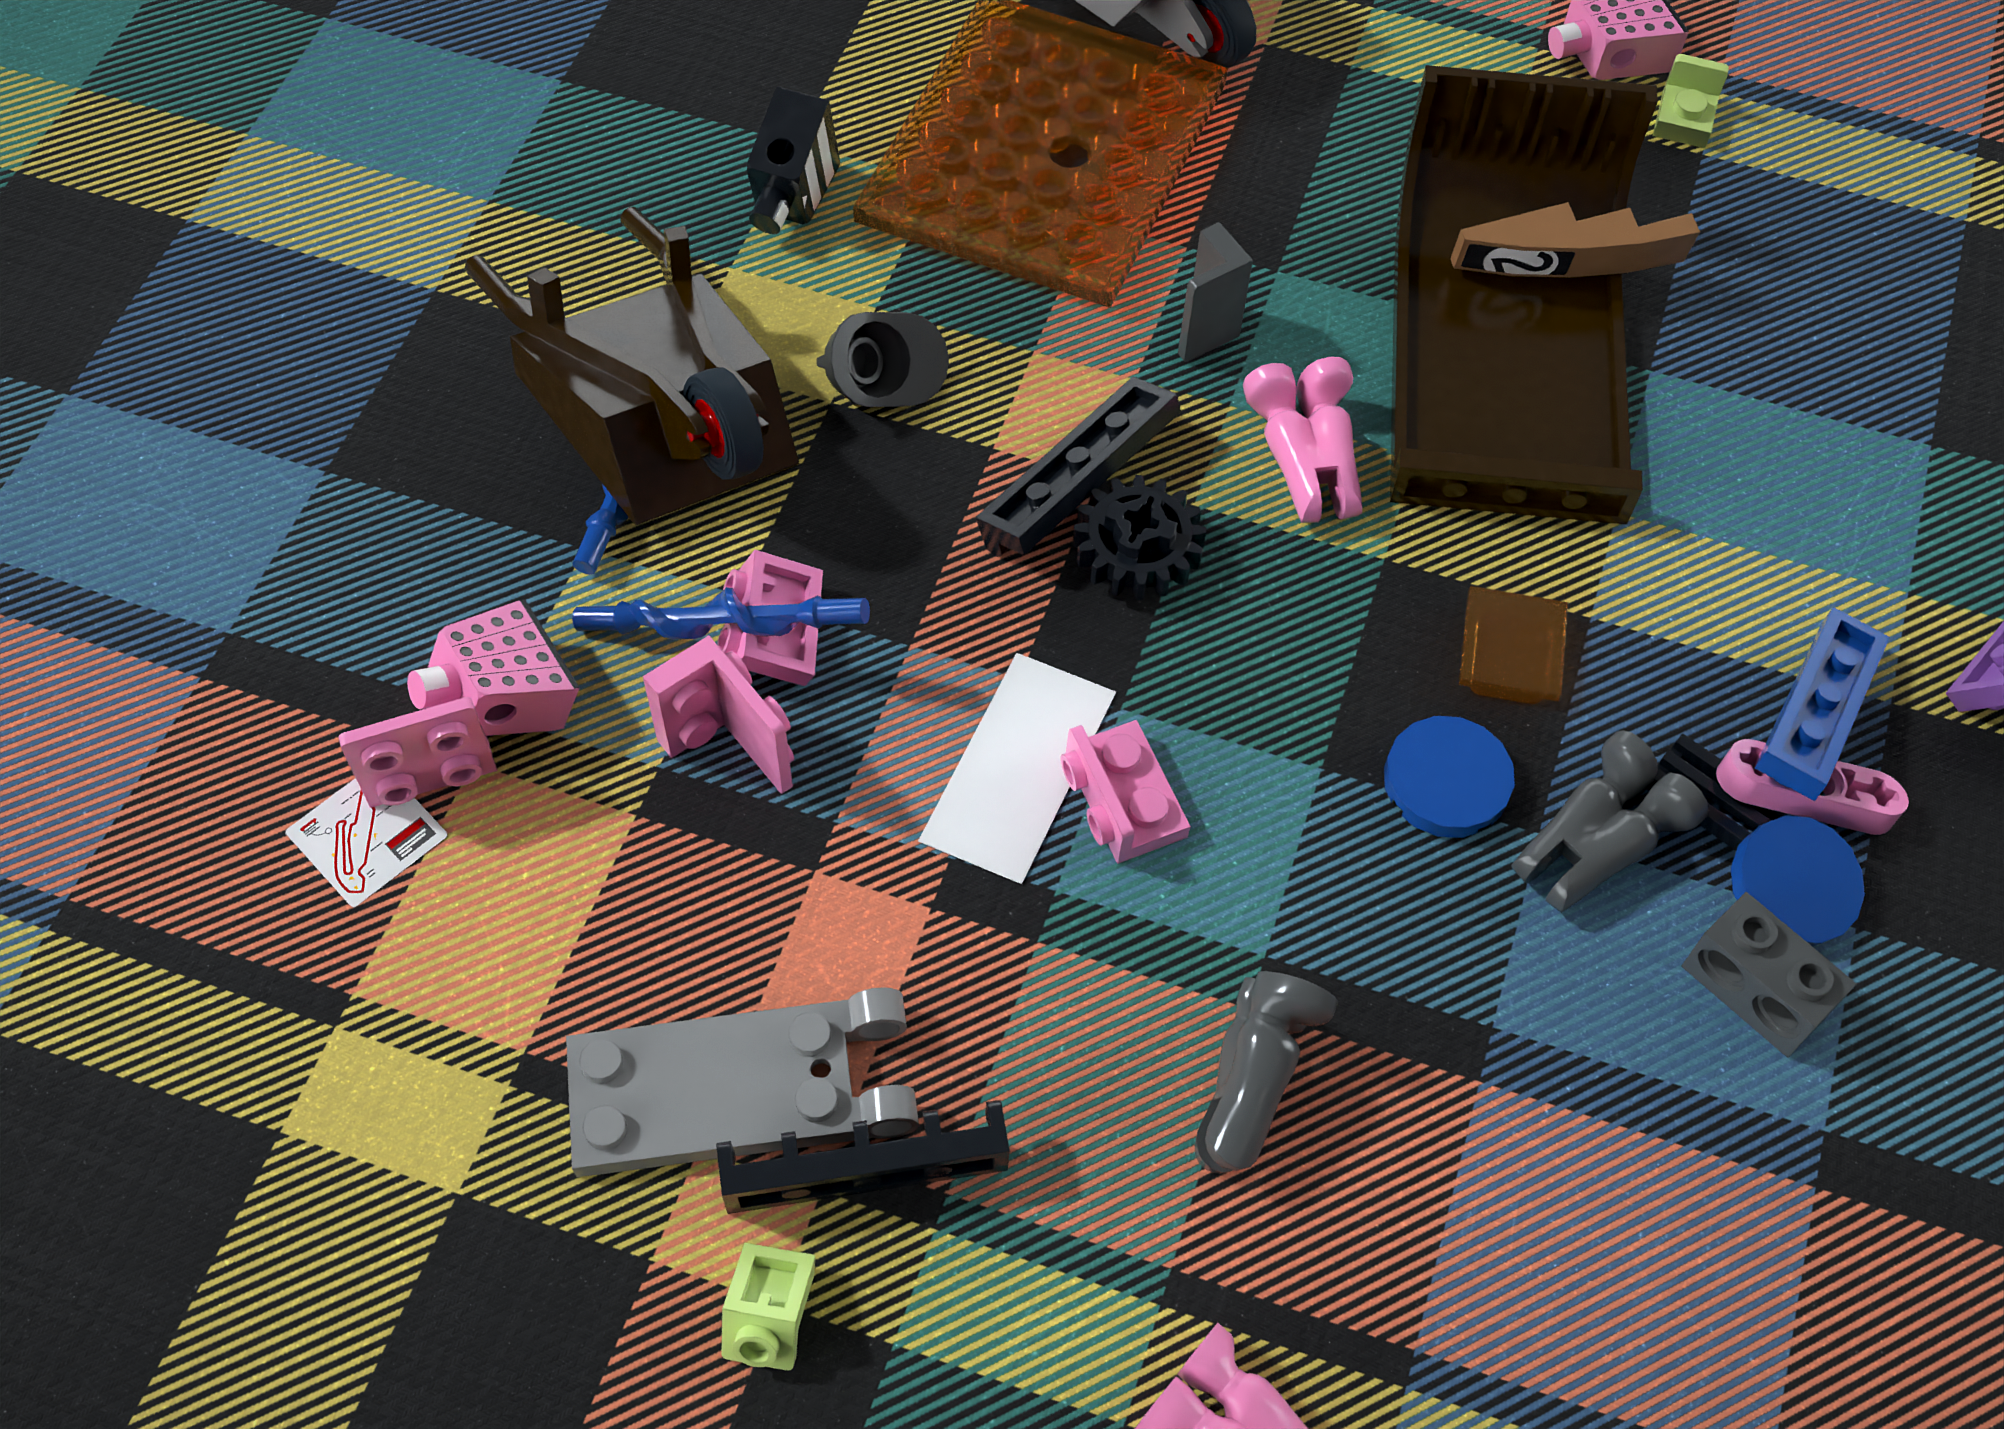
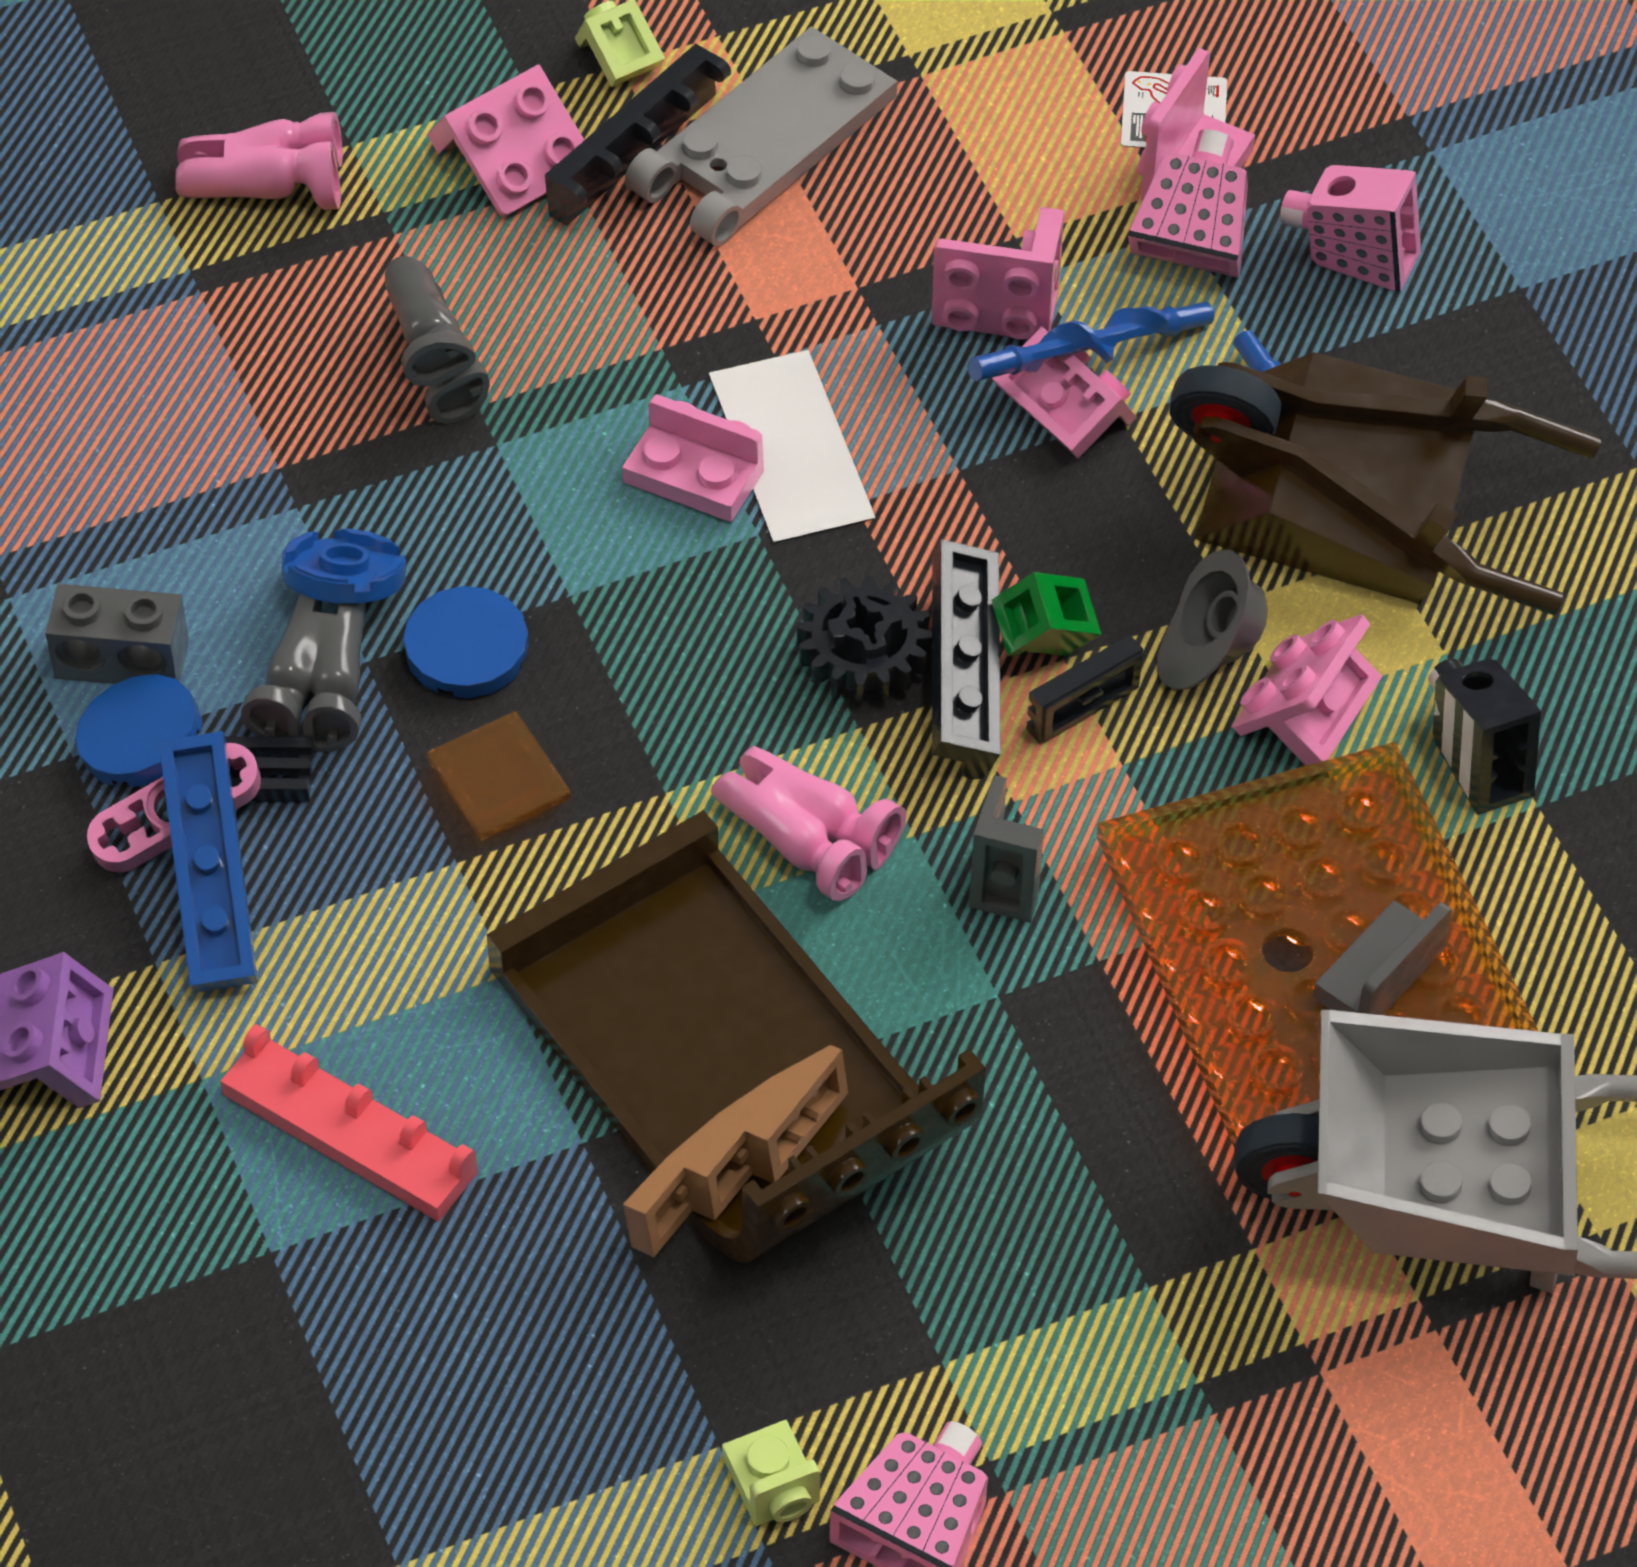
camera: 140 degrees right, 5 degrees down
none -> coral hinge [220,1024,478,1222]
none -> blue tile [282,529,406,603]
none -> bright pink bracket [427,64,584,217]
none -> green brick [991,572,1101,657]
none -> black tile [1026,635,1143,744]
none -> bright pink bracket [1231,614,1382,770]
none -> bright pink torso [1280,165,1421,292]
none -> dark grey panel [1313,900,1453,1015]

